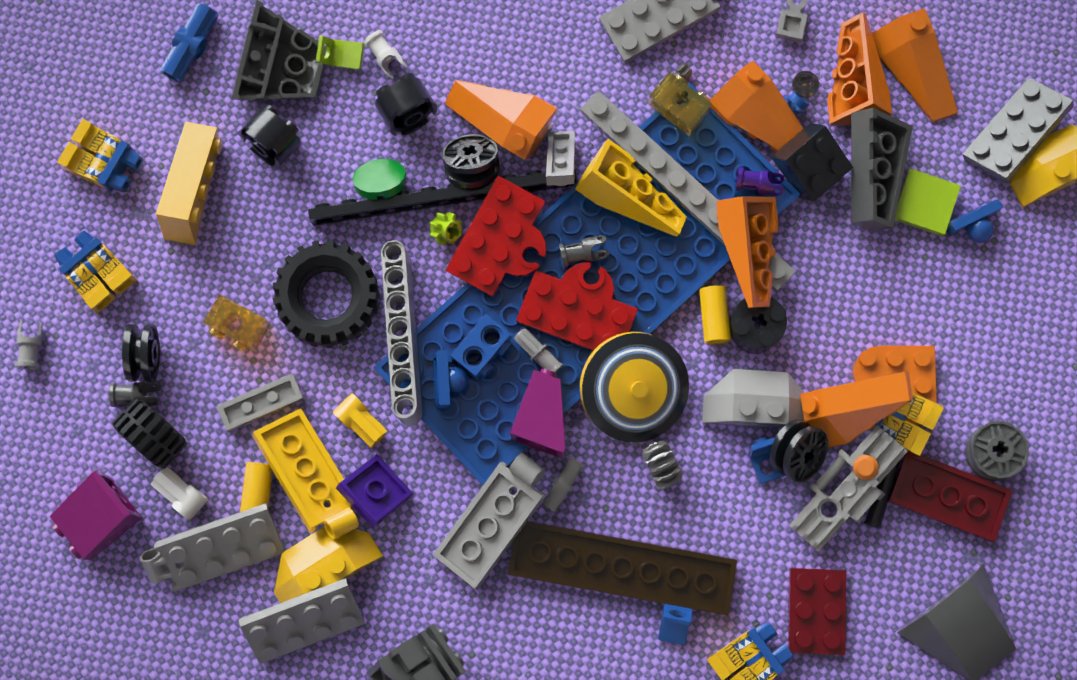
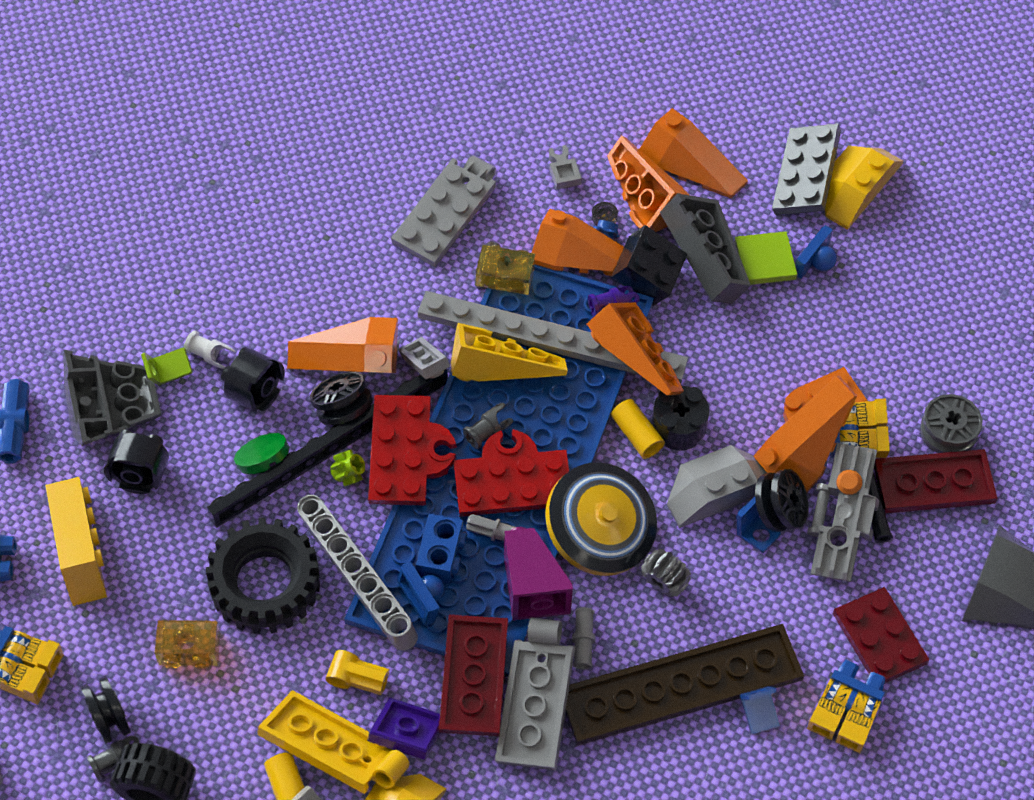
camera: 30 degrees left, 20 degrees down
light grey plate [217,373,304,432] -> none
none -> dark red plate [439,615,508,737]

